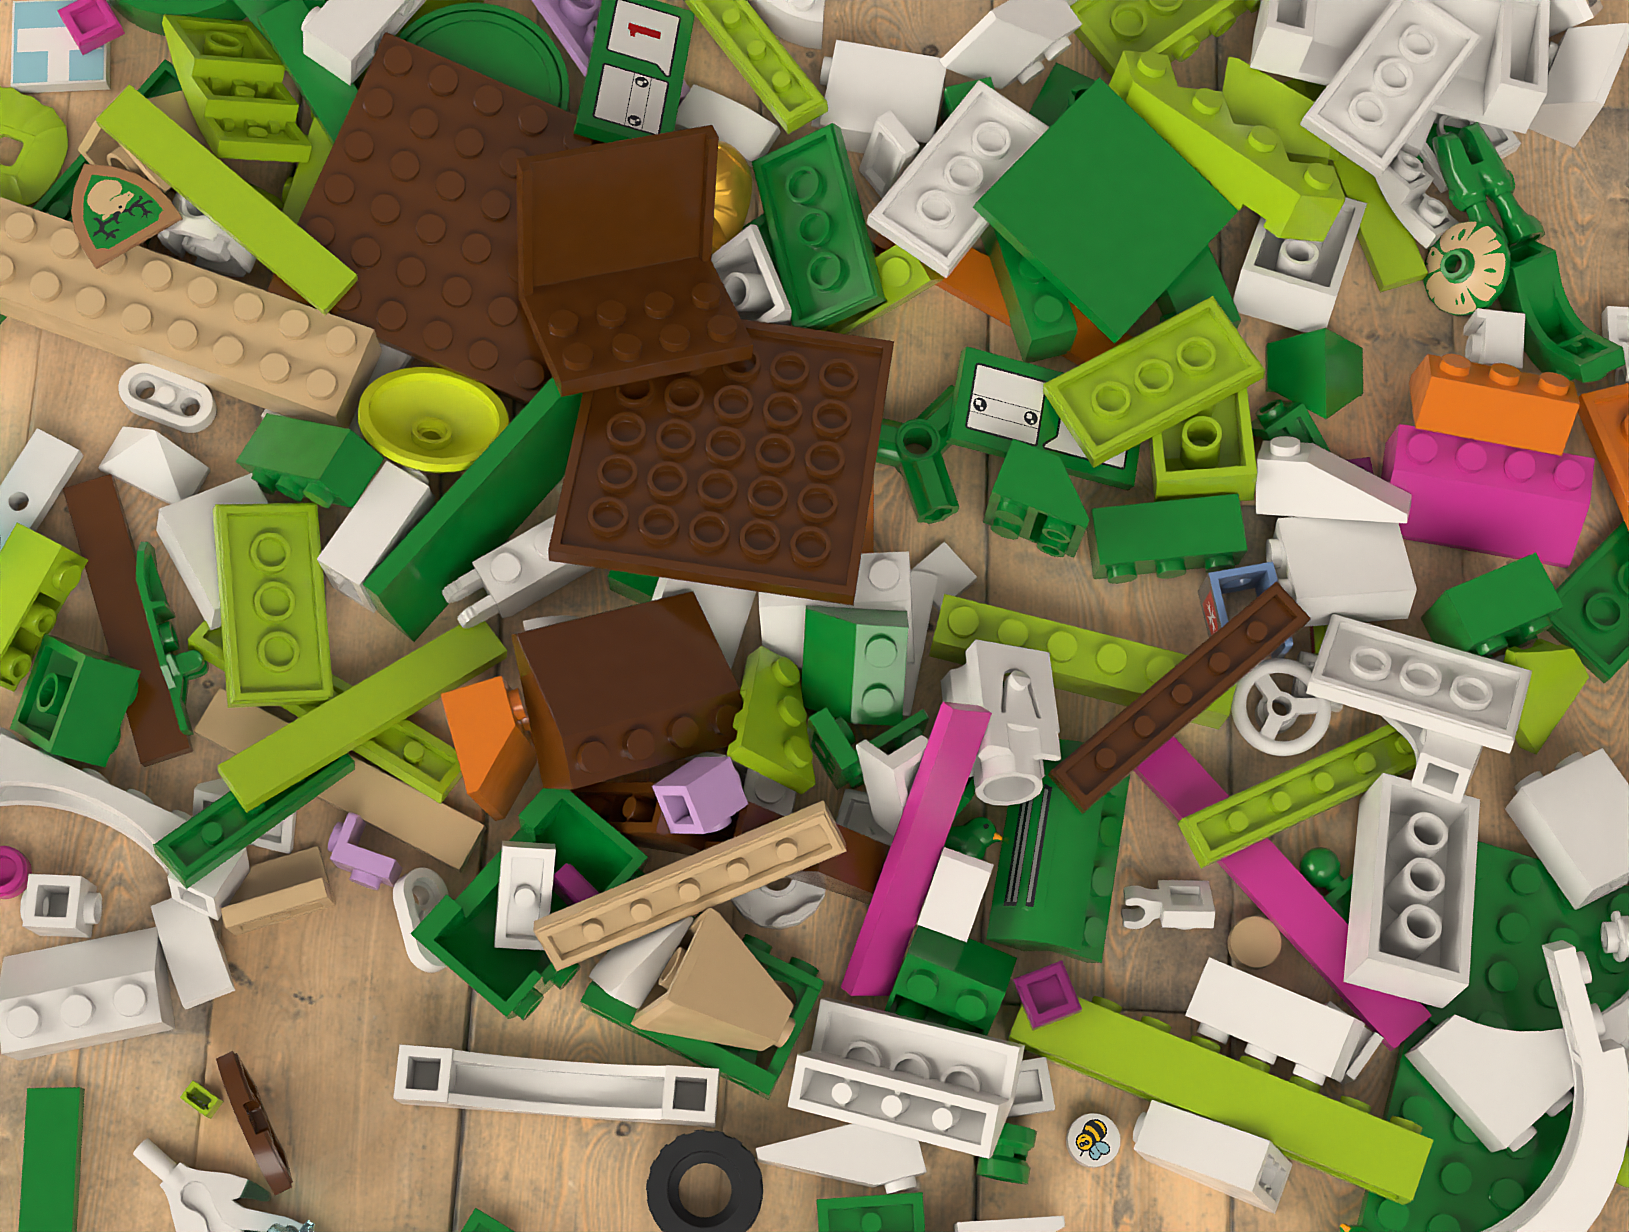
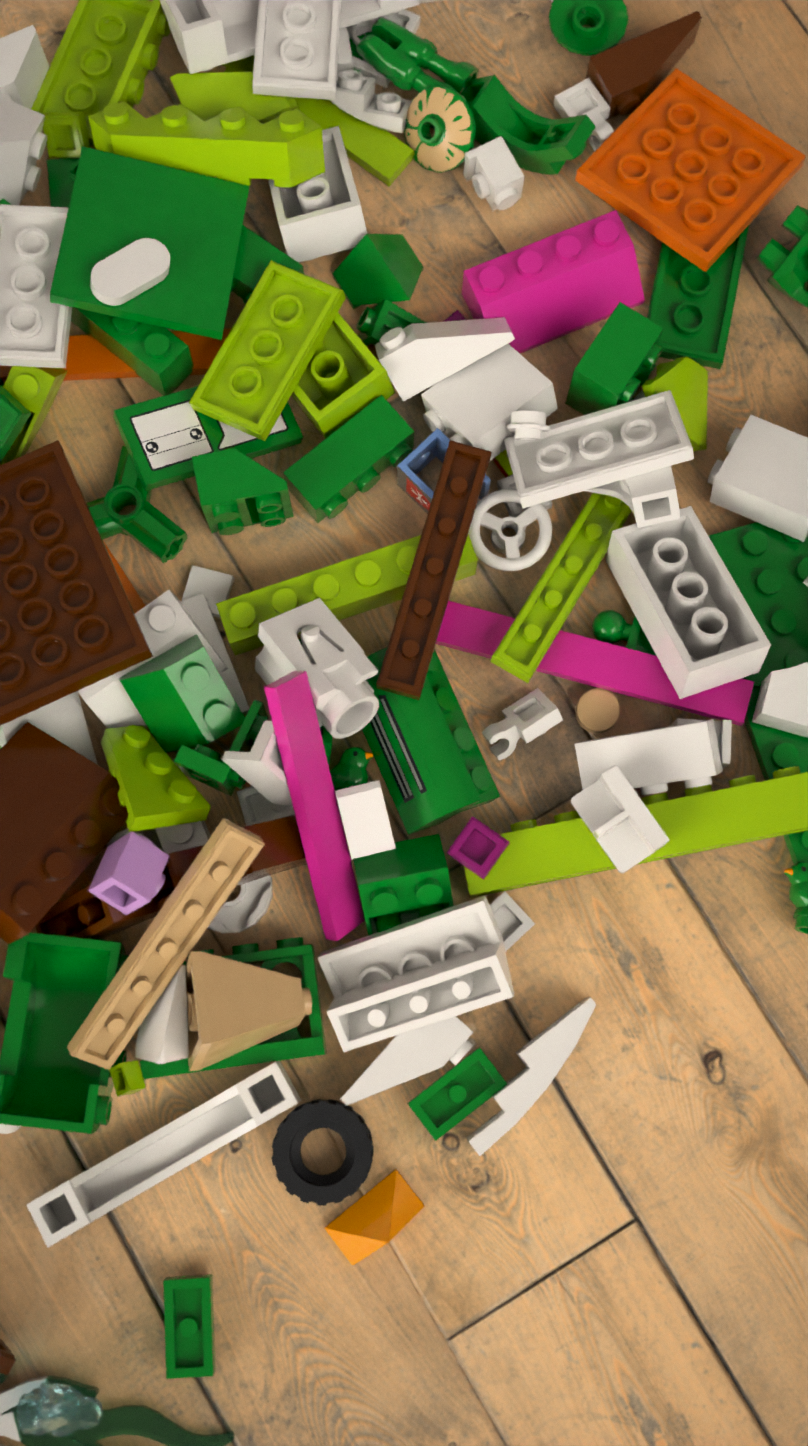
camera: 30 degrees left, 5 degrees up
white plate [494,841,556,950] -> none
magenta tile [552,863,600,907] -> none
green wheel [976,1123,1037,1185] -> none
tile [1066,1113,1120,1168] -> none
white slope [1133,1100,1292,1214] -> none
orange slope [1409,354,1580,456] -> none
none -> lime tile [43,111,91,158]
none -> white tile [90,238,170,306]
none -> lime piece [110,1060,146,1096]
none -> white plate [507,411,550,441]
none -> white panel [571,764,670,873]

